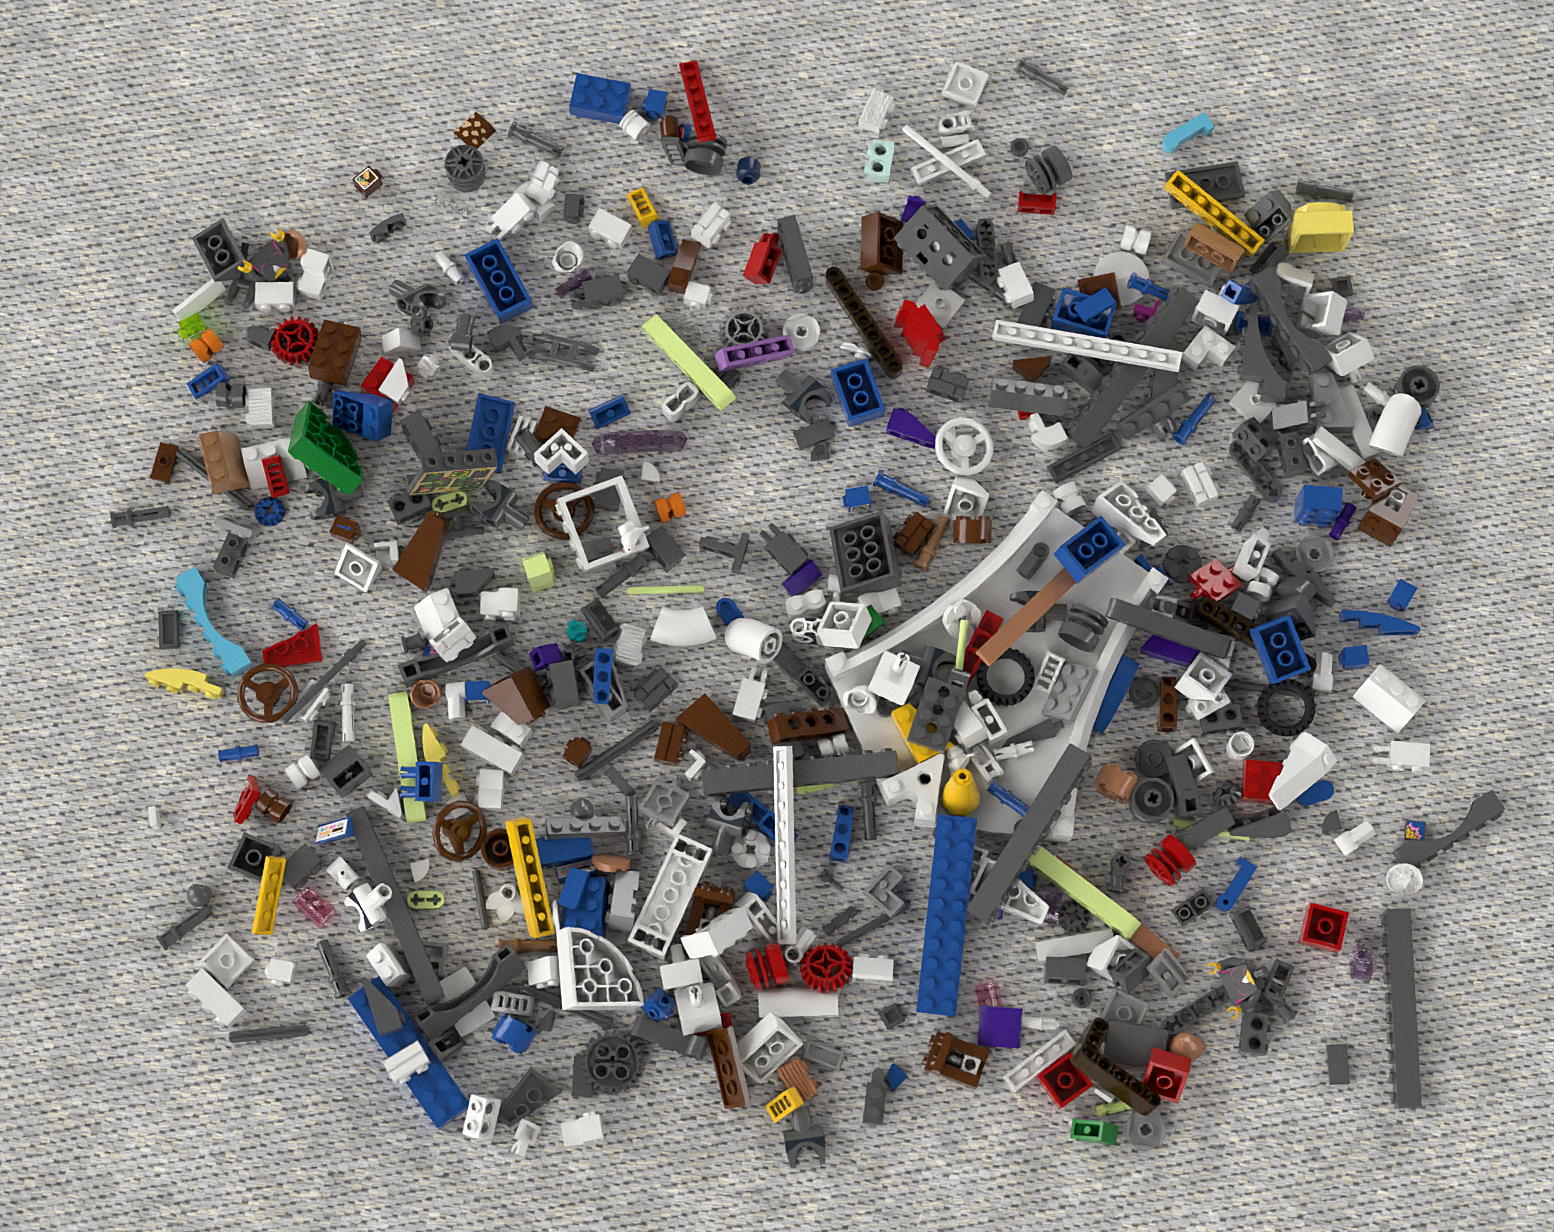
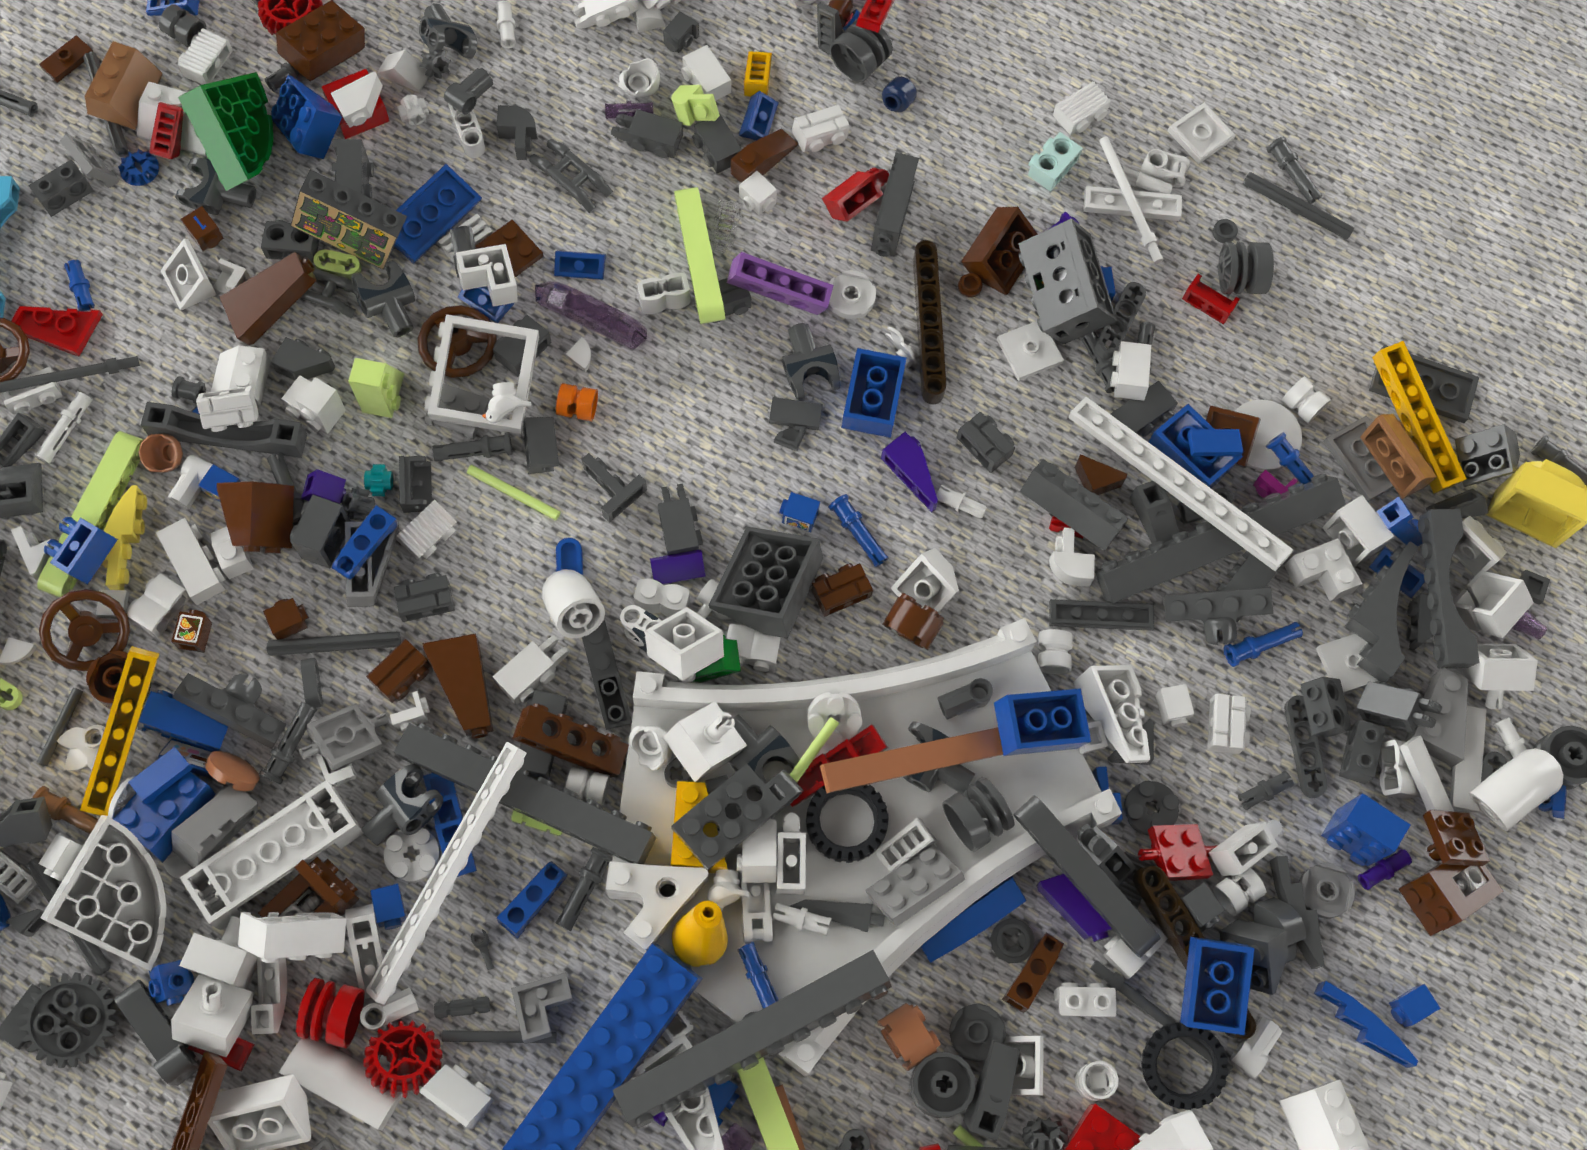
camera: 25 degrees right, 5 degrees down
blue brick [464,238,533,325] -> none
white brick [650,606,717,647] -> none
light grey gear [719,306,769,348] -> none
red slope [894,300,946,367] -> none
medium nougat pin [912,516,951,572] -> none
white piece [935,417,994,475] -> none
medium azure leg [1162,112,1214,153] -> none
white slope [1174,652,1232,700] -> none
dark grey brick [1200,701,1243,735] -> none
blue brick [1338,645,1370,670] -> none
none -> reddish brown brick [171,610,212,653]
none -> yellowish green brick [671,85,720,126]
none -> dark grey axle [1243,172,1354,239]

